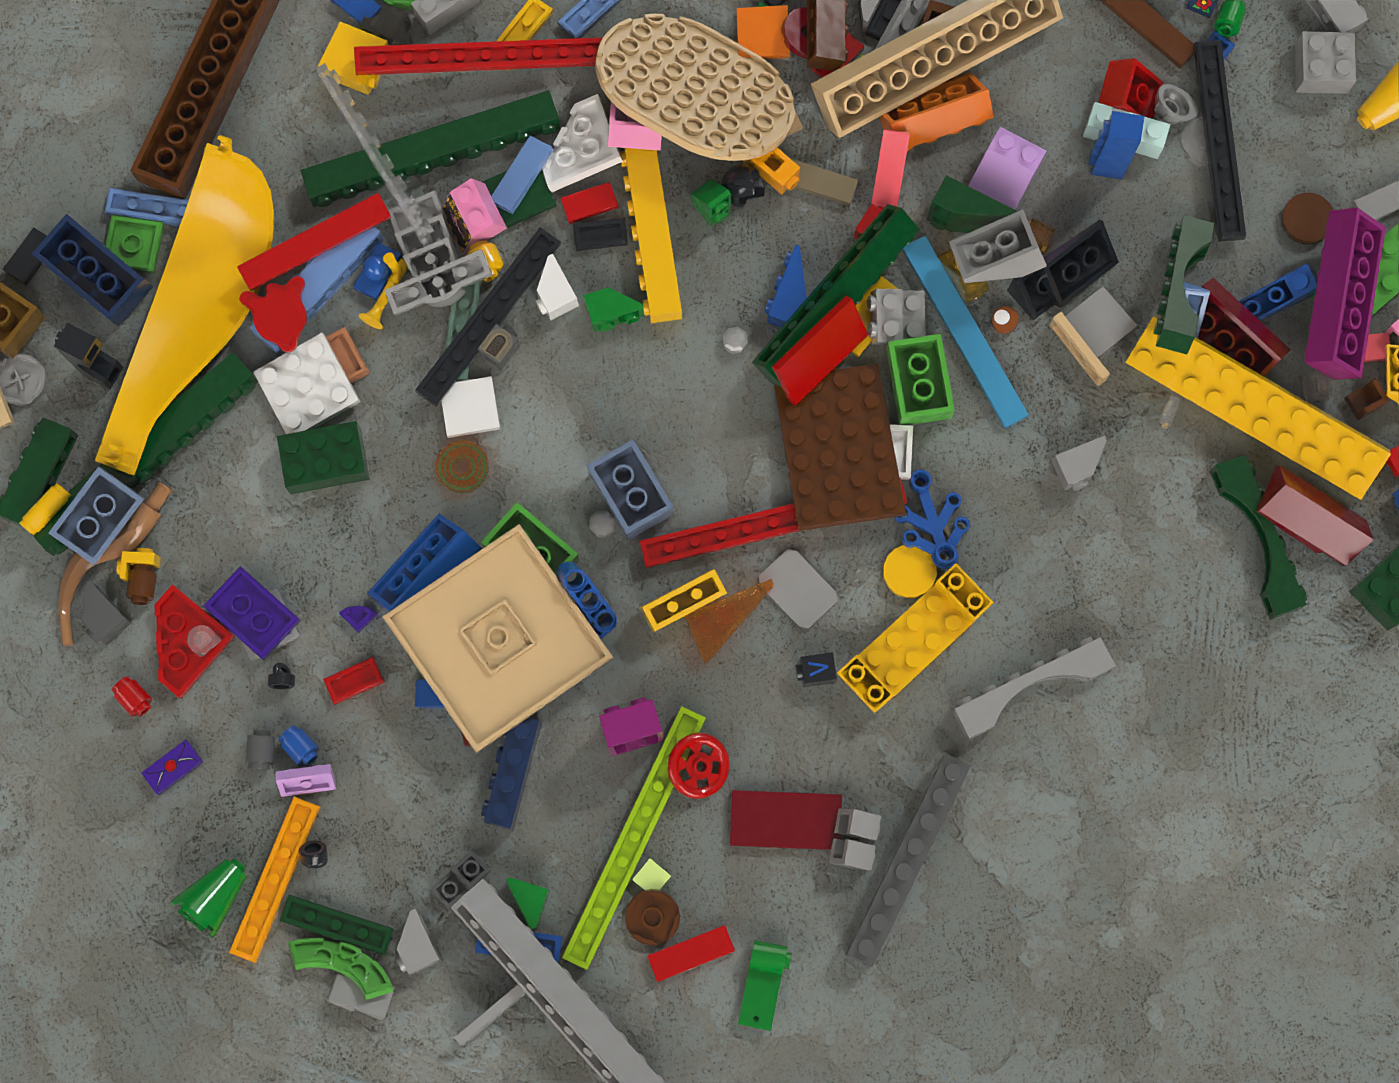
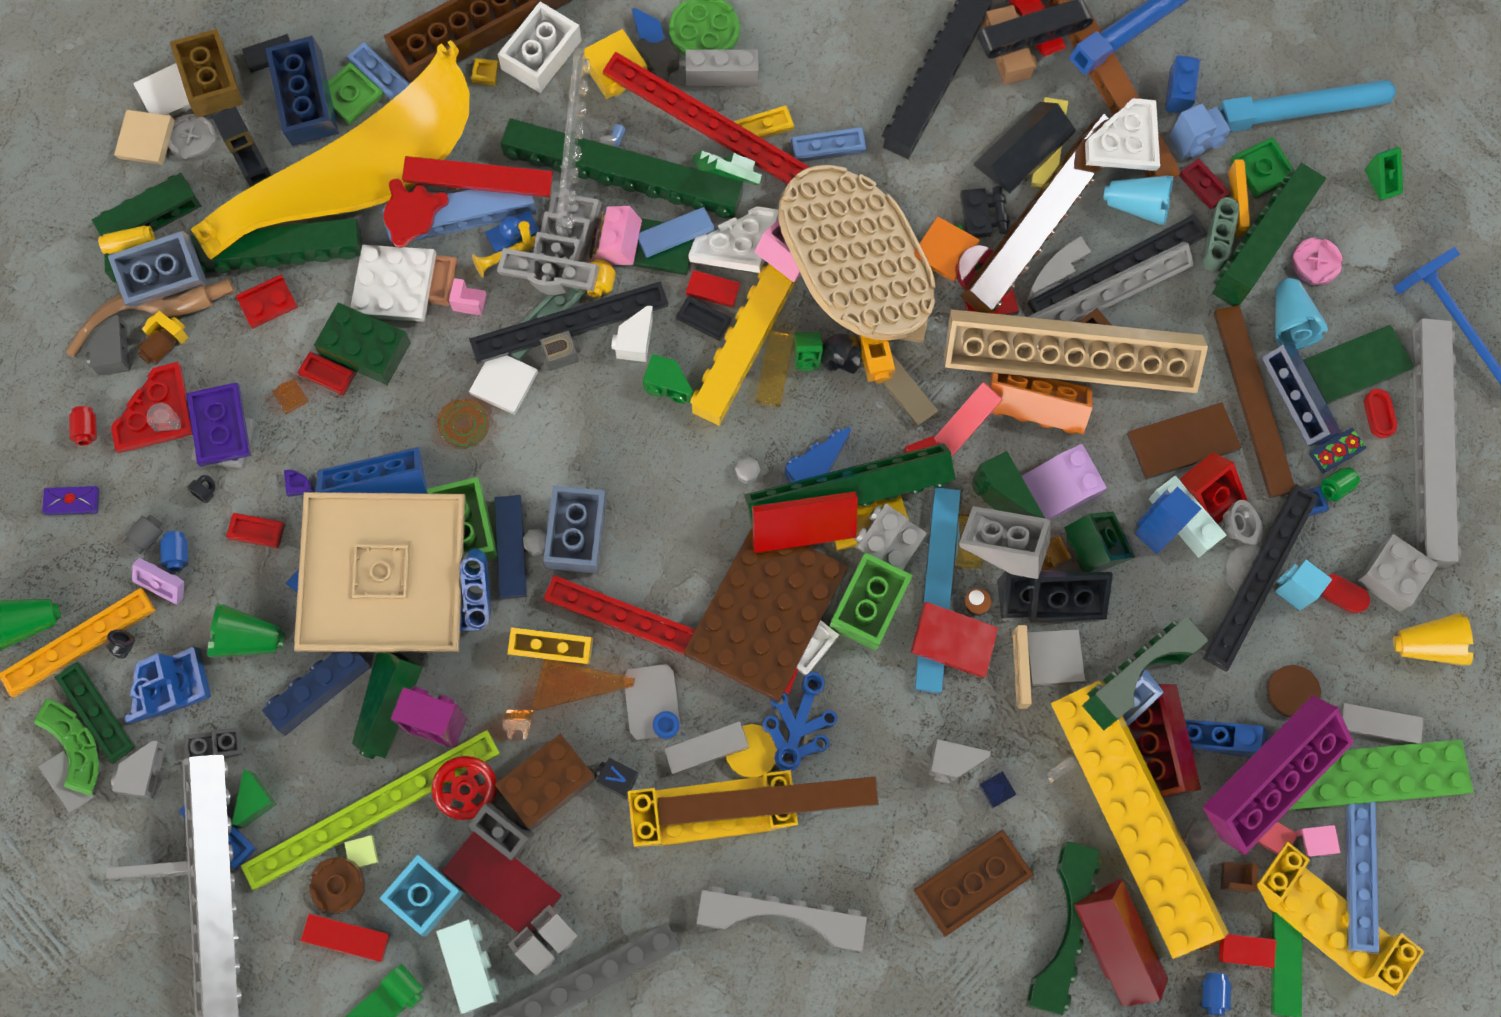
camera: 30 degrees right, 5 degrees down
none -> blue slope [125,646,211,723]
none -> green cone [207,604,285,657]
none -> red plate [235,274,298,329]
none -> clear orange tile [272,378,309,414]
none -> red tile [297,351,356,396]
none -> dark green slope [352,652,423,759]
none -> medium azure brick [379,855,463,937]
none -> light aqua brick [436,920,499,1014]
none -> bright pink panel [449,278,487,316]
none -> dark grey brick [468,802,534,860]
none -> yellow tile [471,58,499,86]
none -> dark blue tile [495,495,527,599]
none -> reddish brown brick [495,733,596,831]
none -> white brick [498,2,581,93]
none -> clear orange tile [503,710,533,740]
none -> arm [594,124,626,147]
none -> blue tile [653,711,680,739]
none -> reddish brown tile [658,776,879,826]
none -> light grey tile [665,721,750,775]
none -> slope [692,151,762,185]
none -> clear yellow tile [756,331,794,407]
none -> red tile [910,602,998,678]
none -> reddish brown tile [913,829,1034,937]
none -> clear blue tile [979,771,1017,809]
none -> dark green slope [1064,511,1135,572]
none -> reddish brown tile [1127,402,1242,480]
none -> medium azure brick [1274,560,1332,611]
none -> red tile [1320,574,1370,614]

